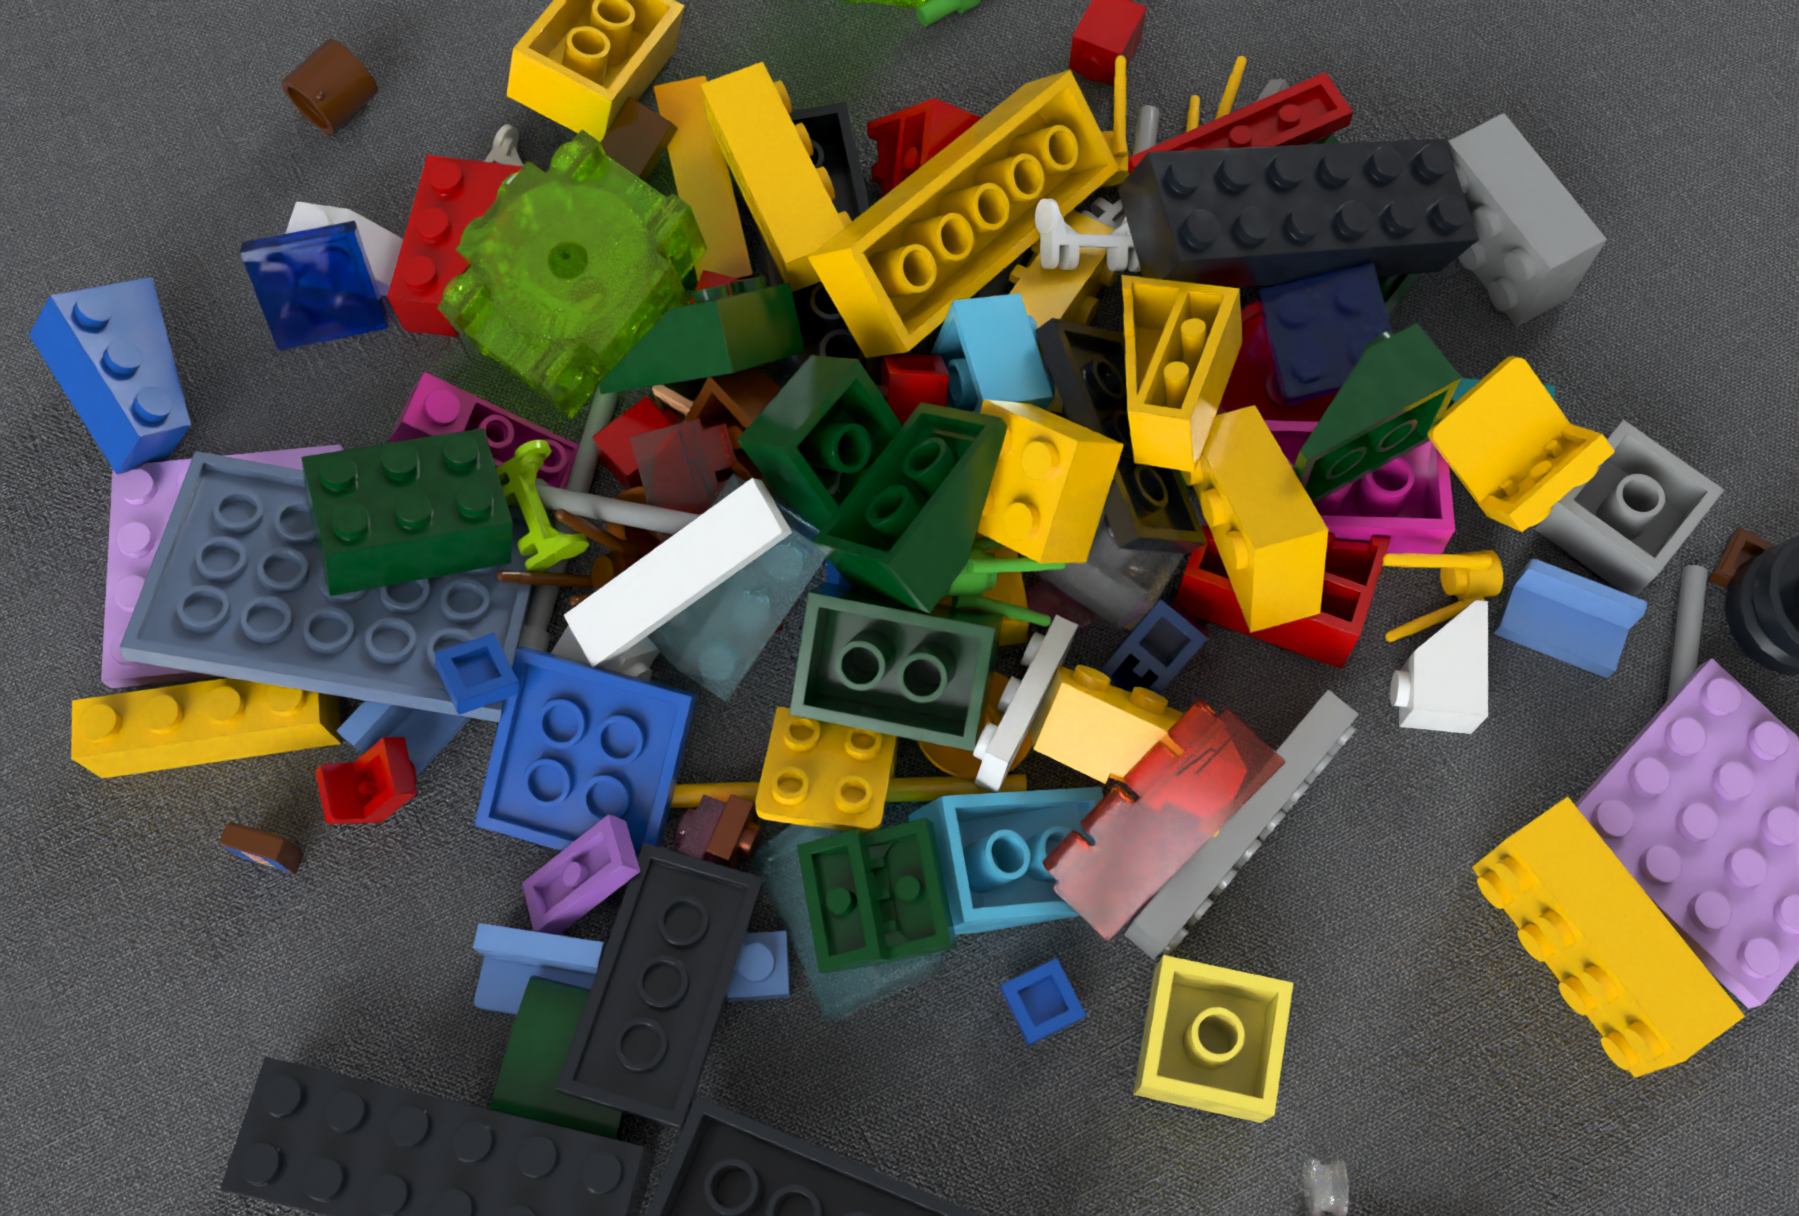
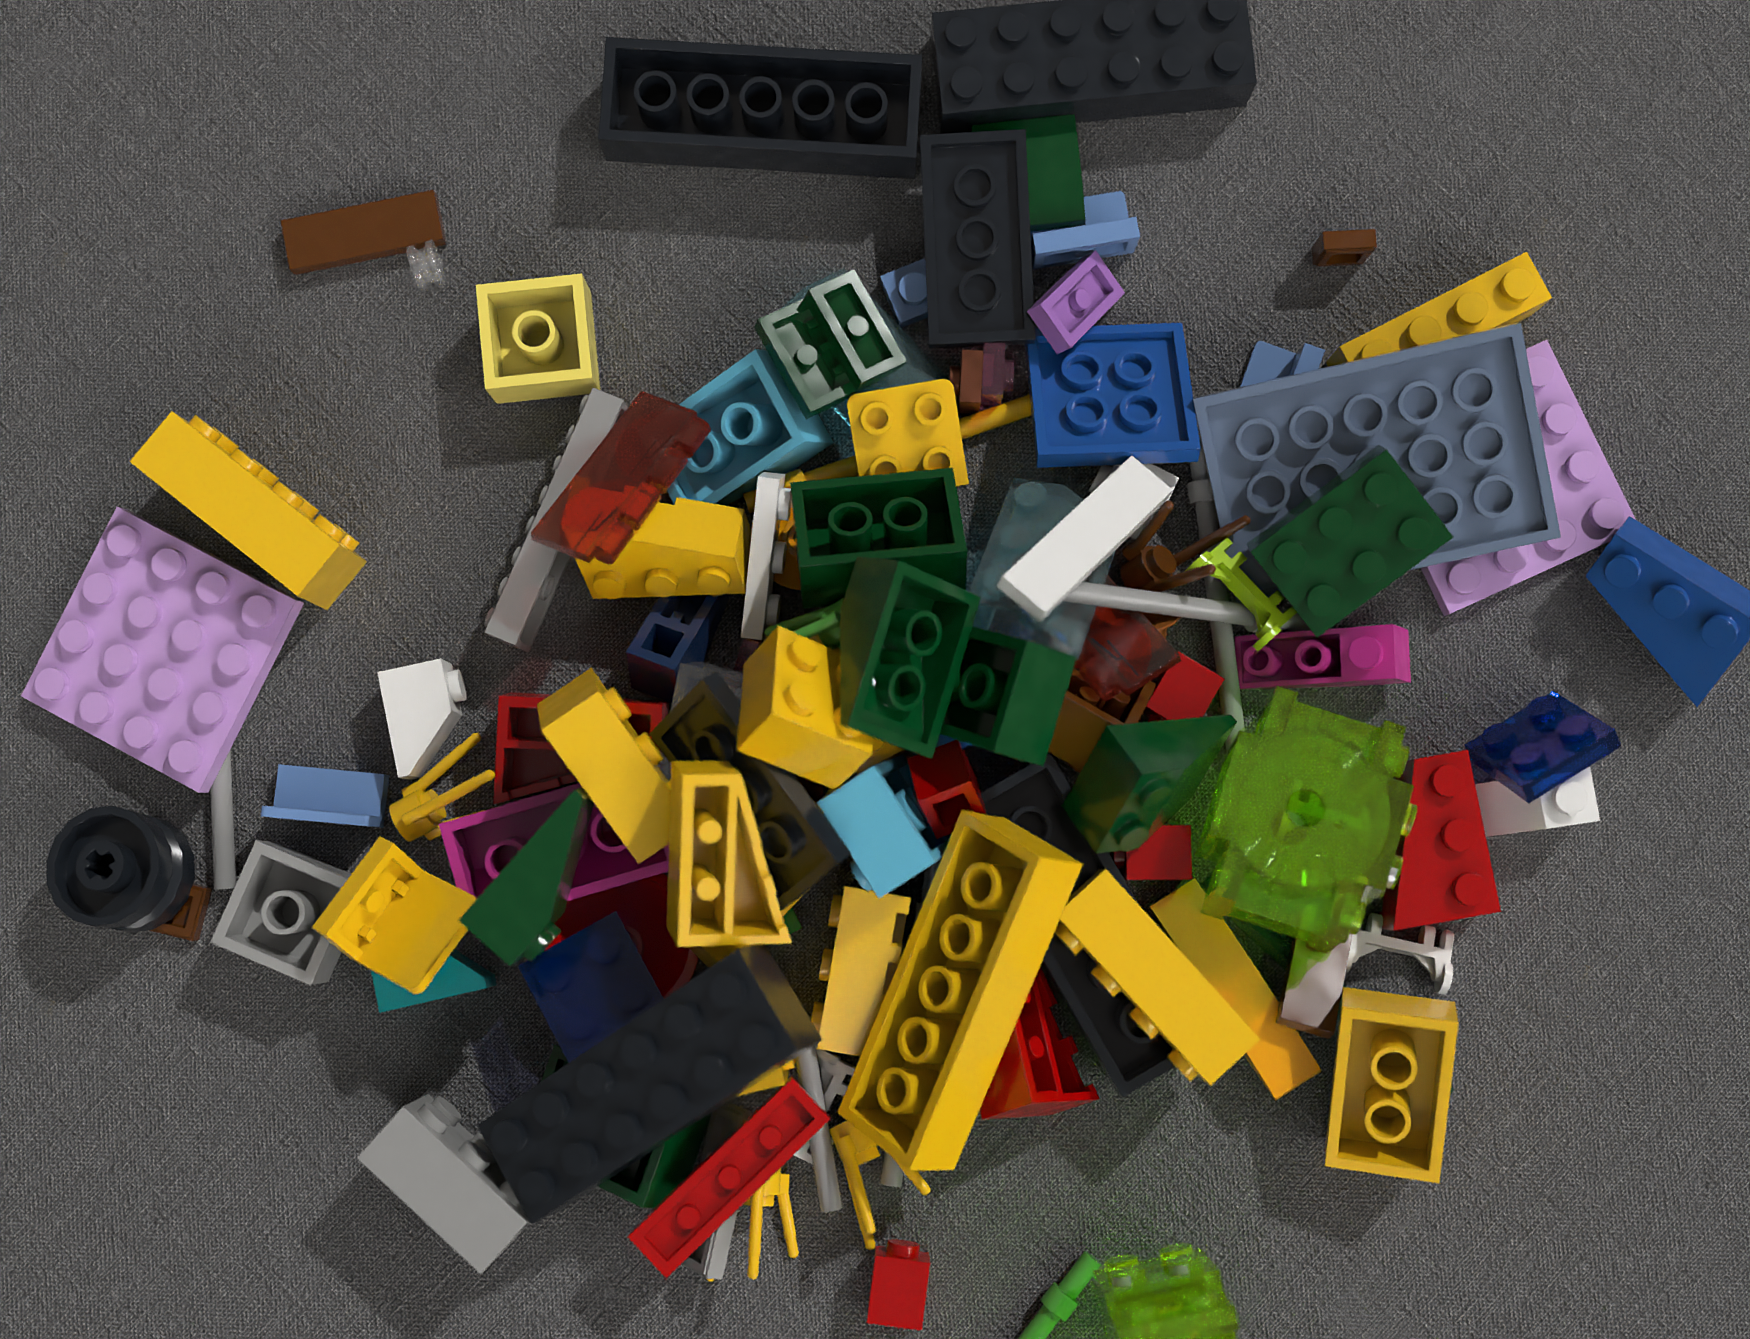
camera: 160 degrees right, 15 degrees up
reddish brown piece [281,39,378,135] -> none
red bracket [316,737,417,824] -> none
blue plate [435,633,518,715] -> none
blue plate [999,958,1087,1047] -> none
white piece [1035,199,1141,272] -> none

